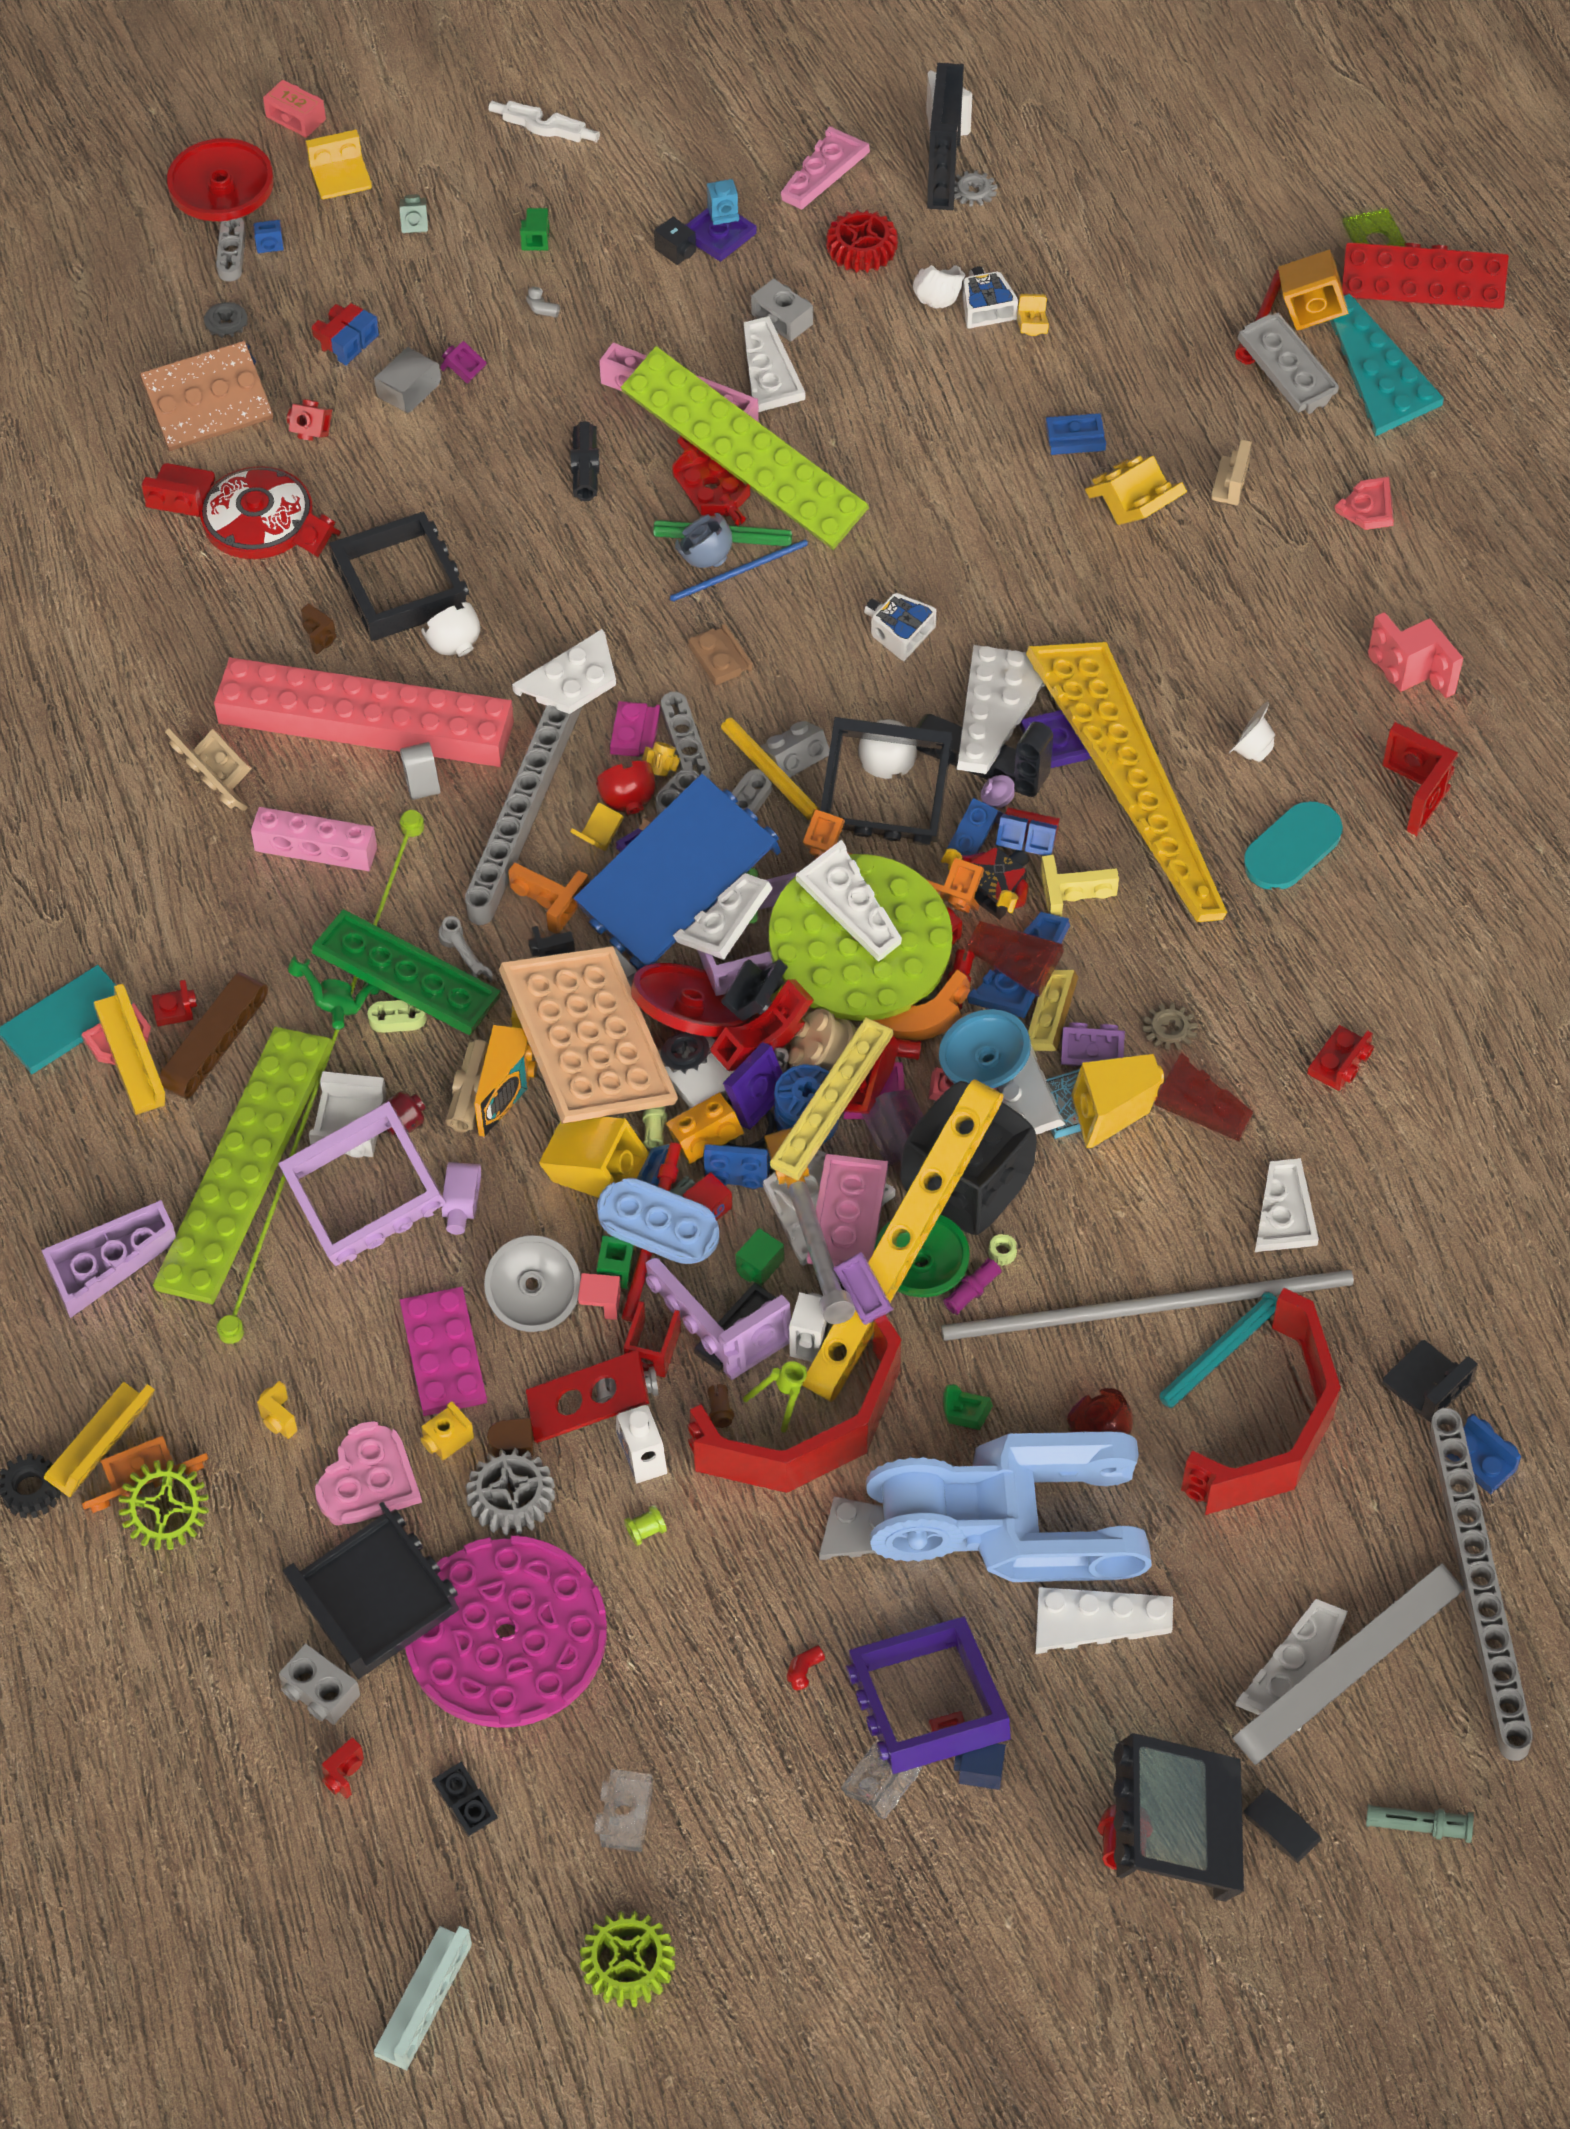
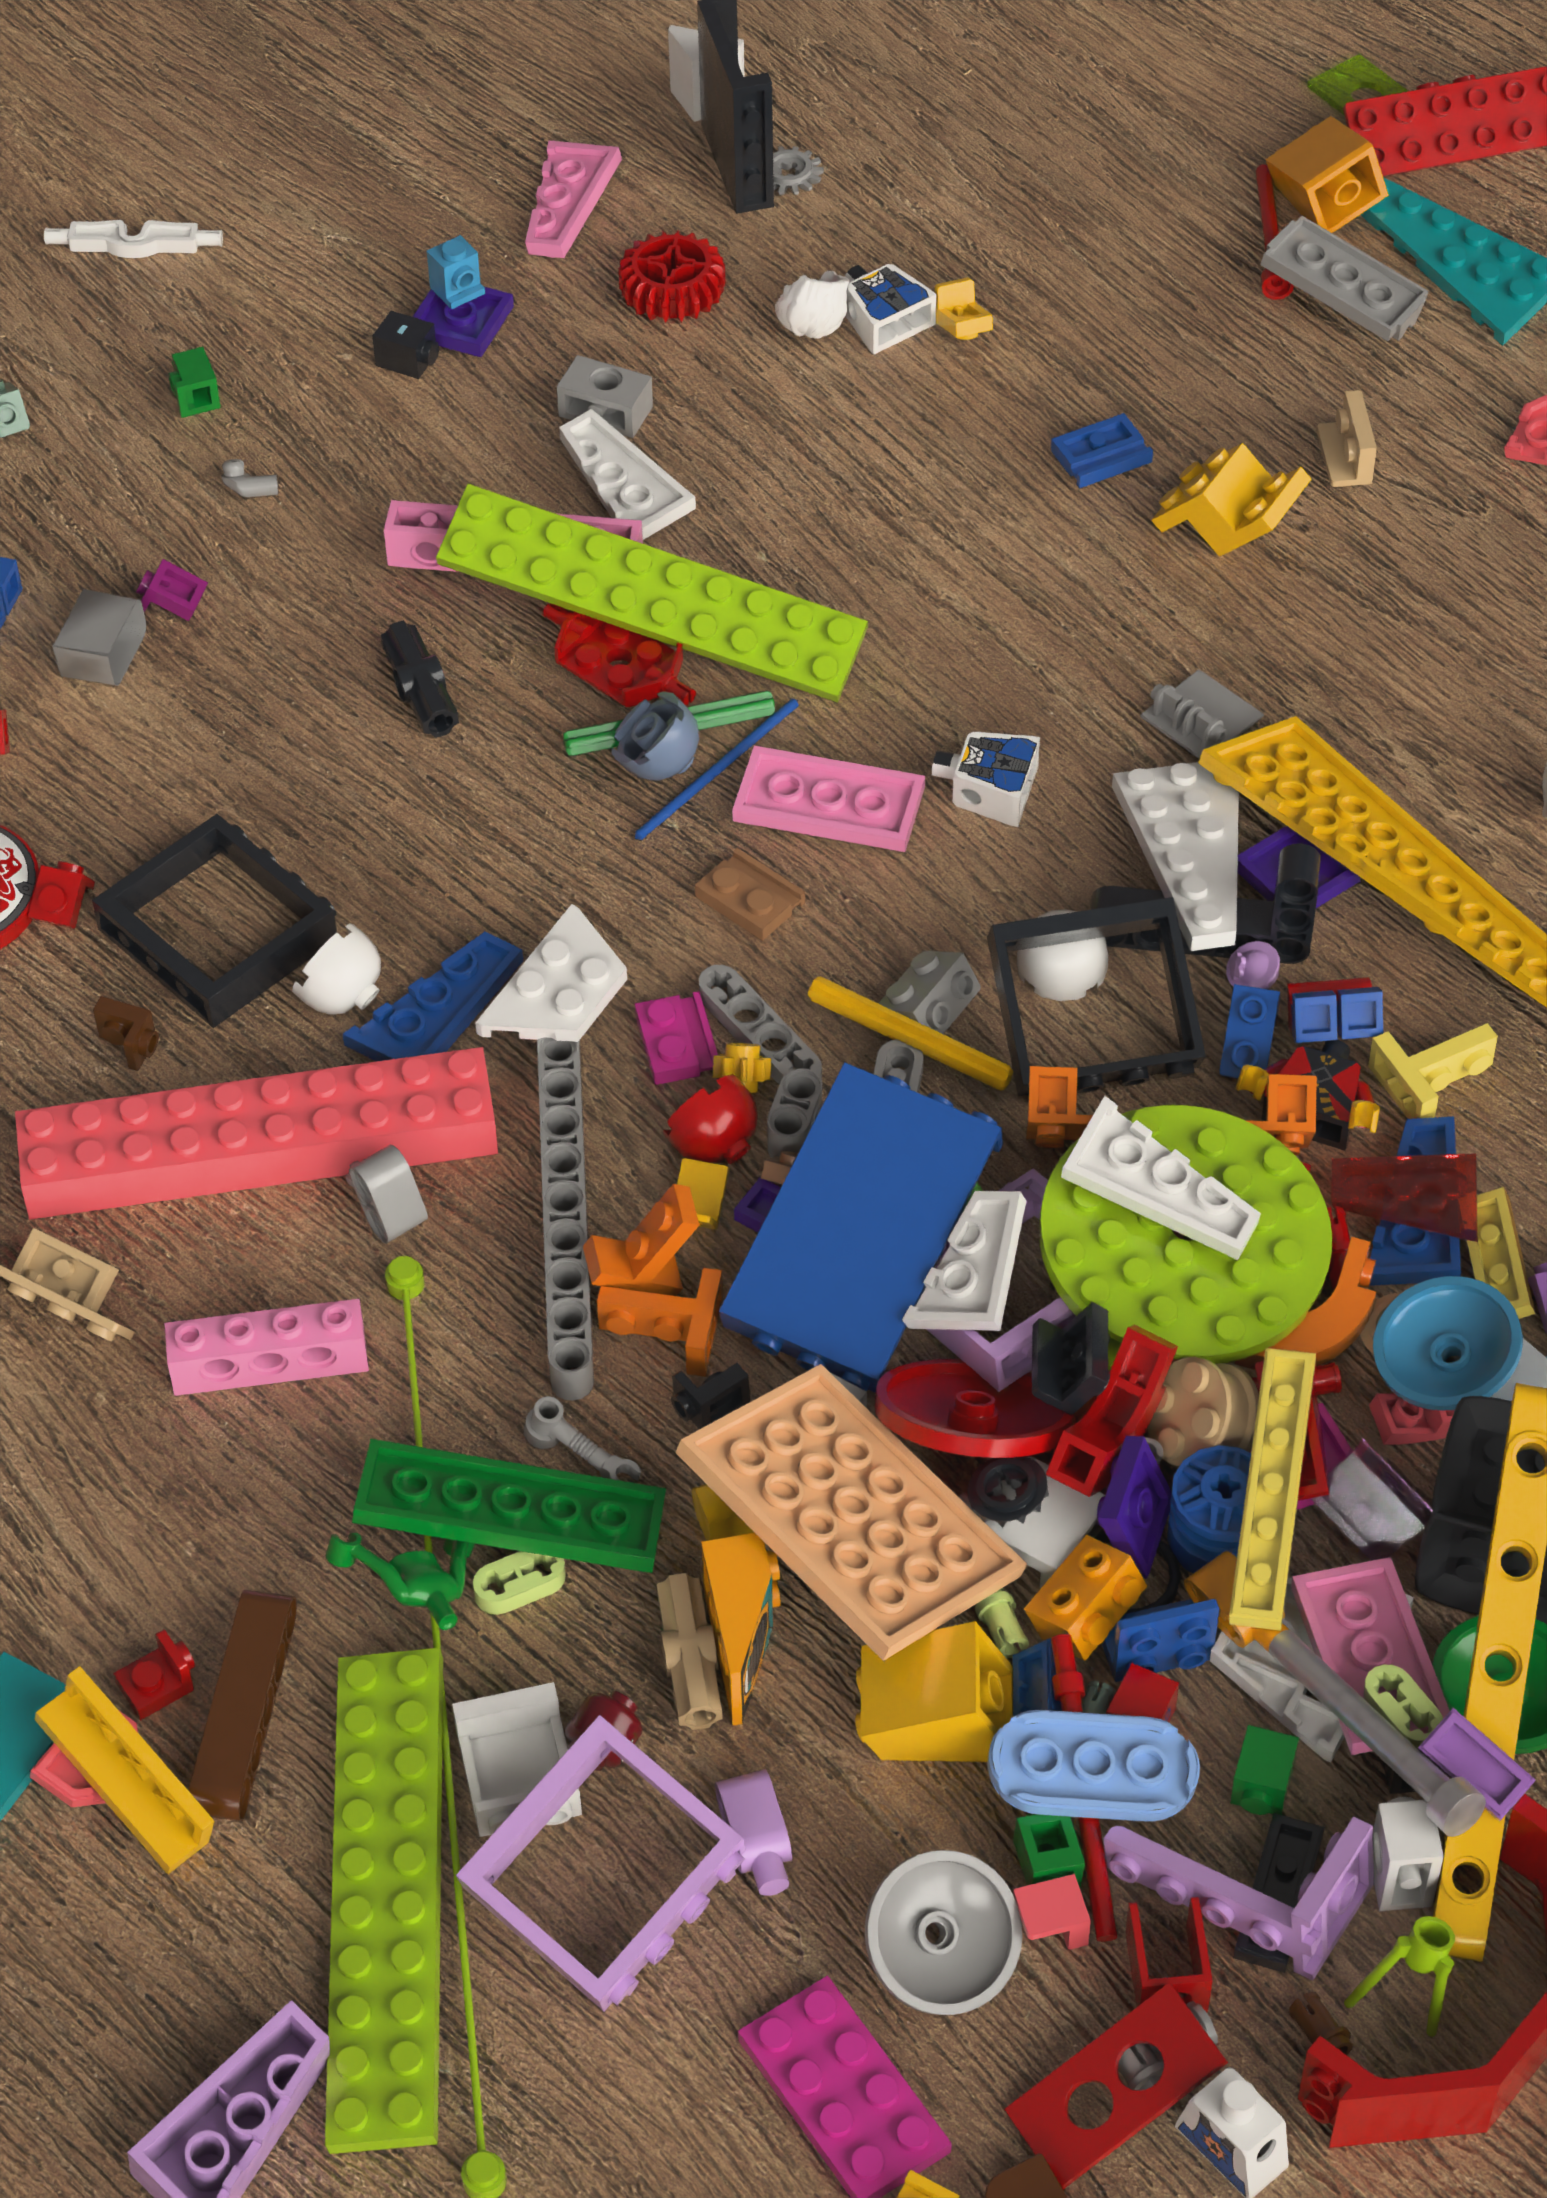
camera: 20 degrees left, 5 degrees down
none -> blue wing [343,931,523,1061]
none -> orange bracket [583,1184,699,1296]
none -> bright pink plate [732,746,925,852]
none -> light grey hinge [1140,669,1264,759]
none -> yellowish green beam [1363,1664,1443,1748]

